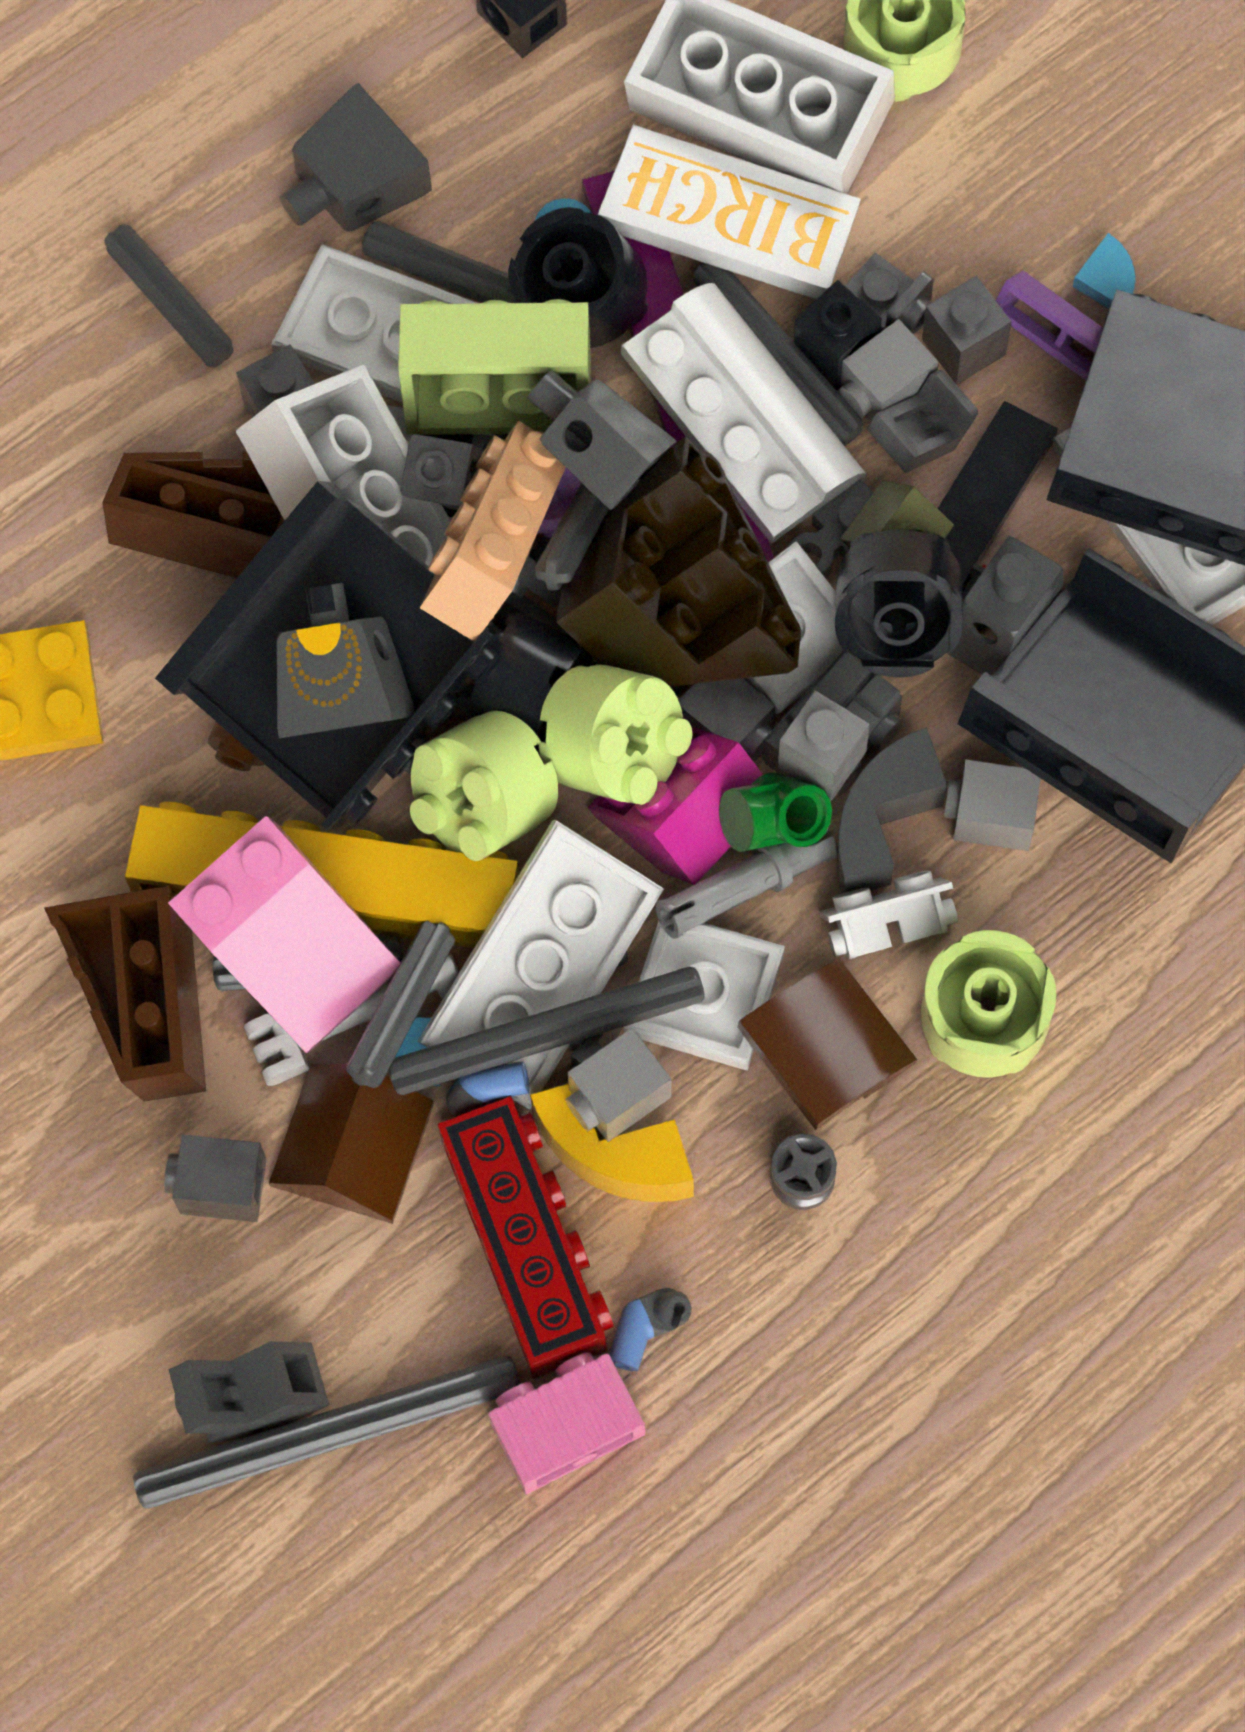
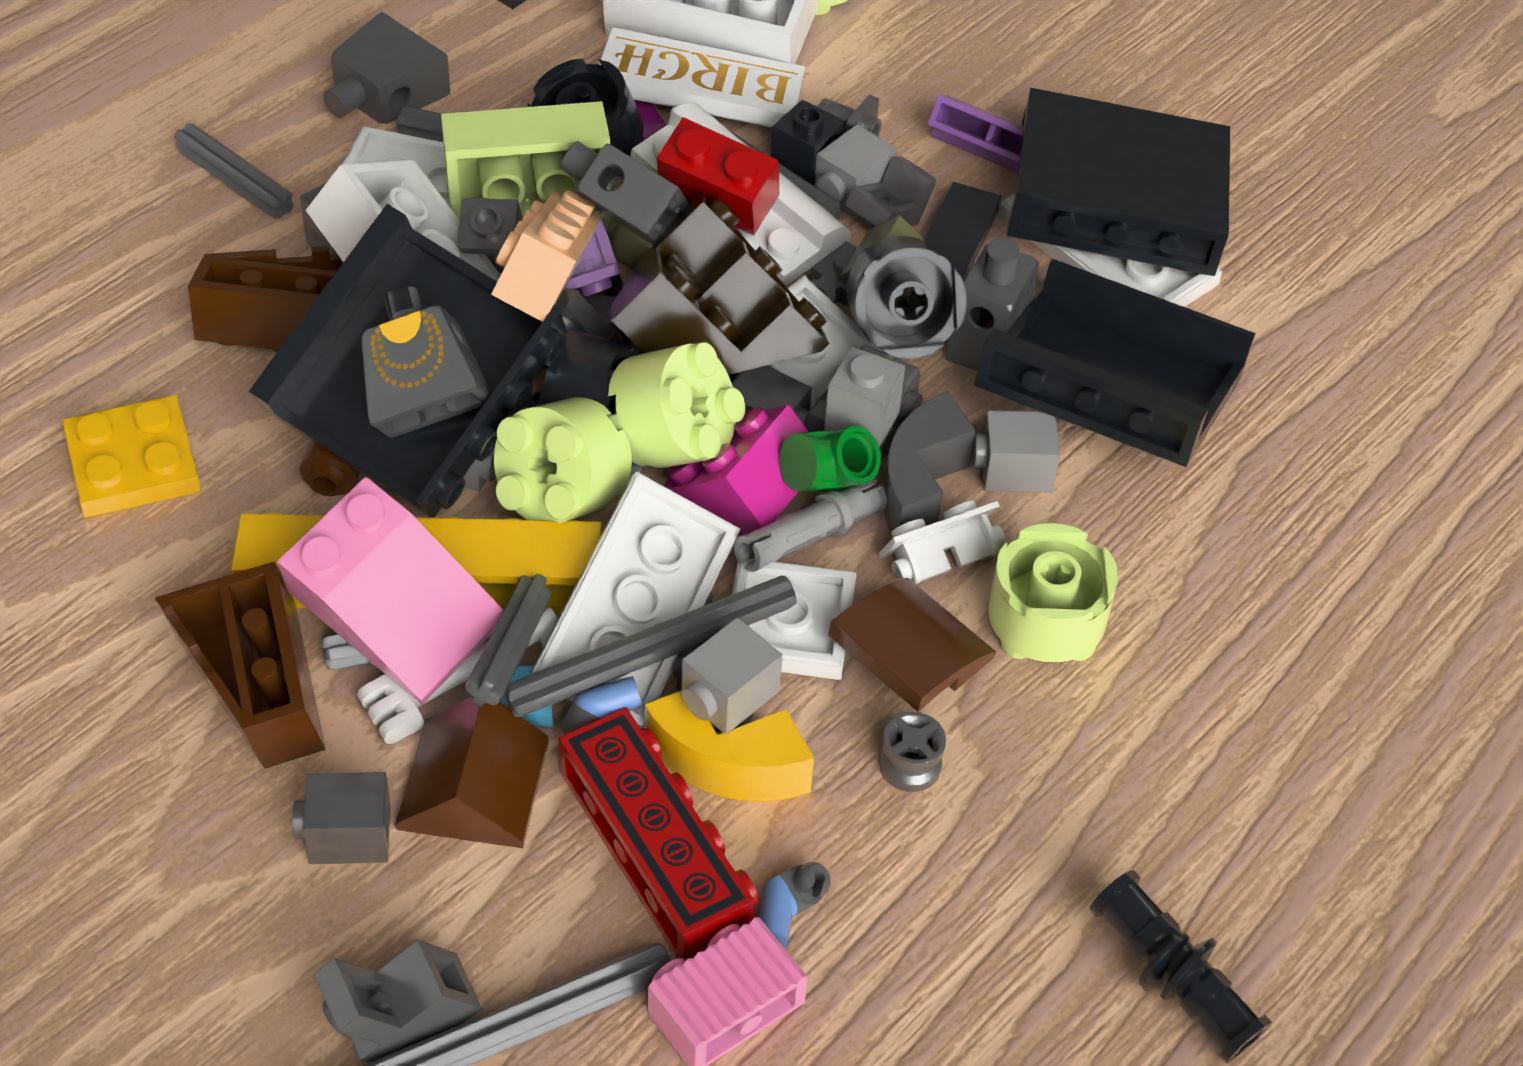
camera: 15 degrees left, 20 degrees down
dark grey axle [535,483,609,590] -> none
flat silver brick [922,276,1012,385] -> none
medium azure tile [1073,233,1135,309] -> none
none -> red brick [656,117,780,236]
none -> black piece [1090,870,1272,1063]

